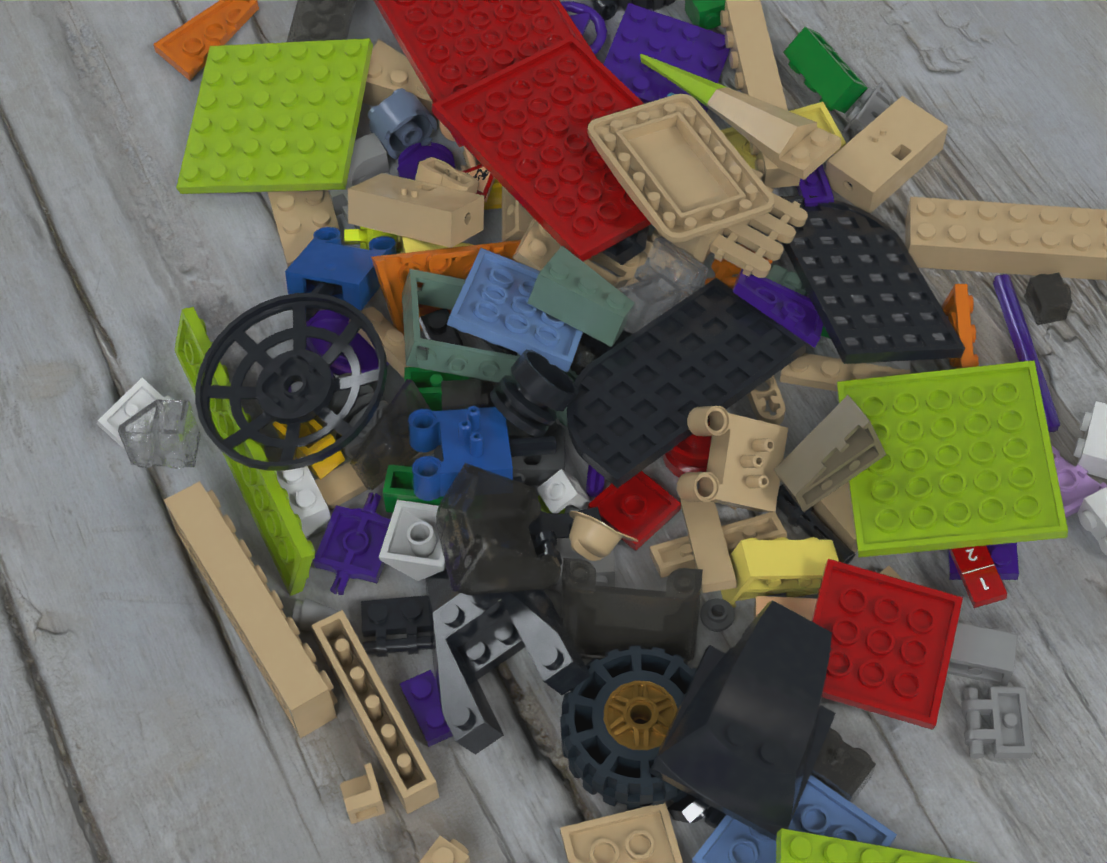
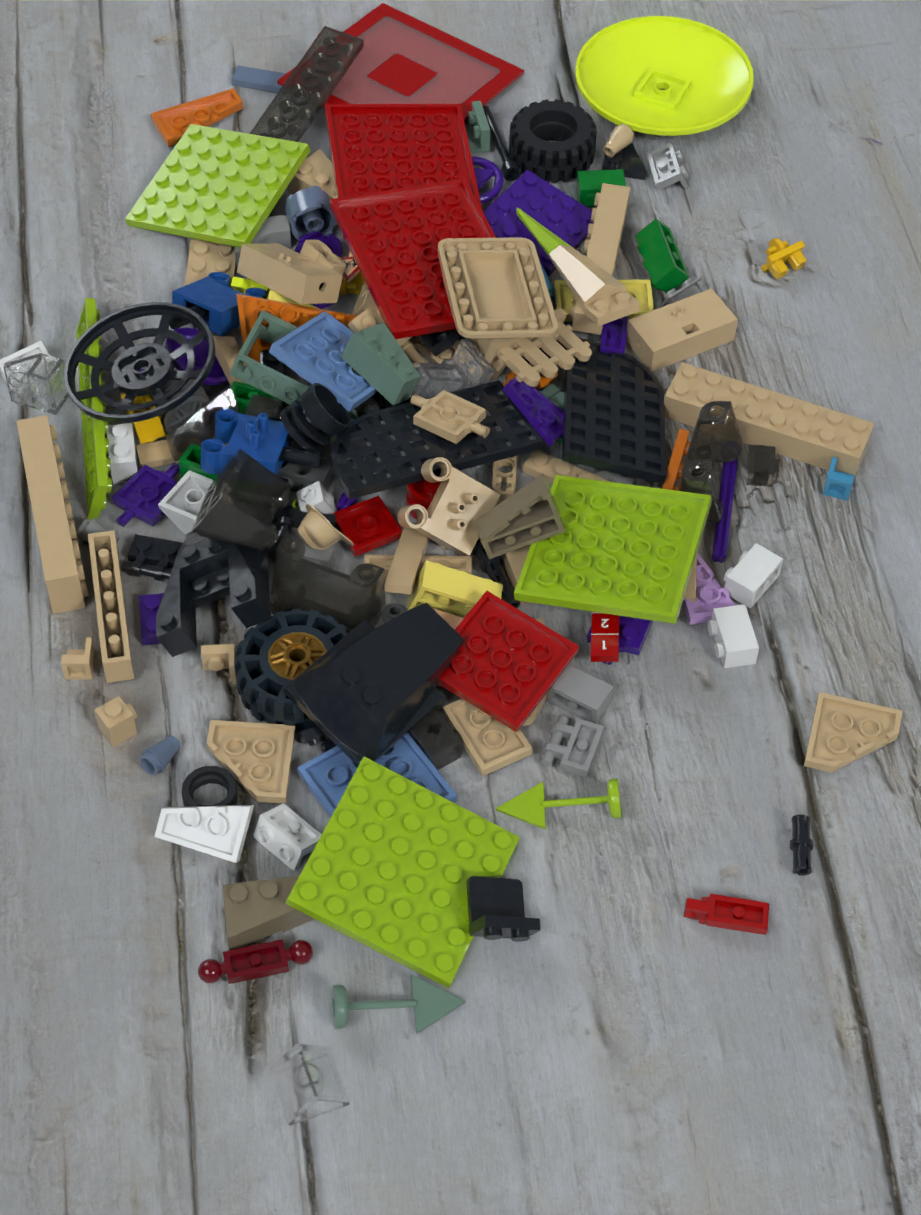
camera: 15 degrees right, 5 degrees down
none -> tan bracket [201,644,237,682]
none -> tan plate [410,390,490,444]
none -> tan plate [442,699,533,776]
none -> lime piece [495,778,622,830]
none -> clear smoke windscreen [678,401,744,523]
none -> yellow hips [760,238,807,279]

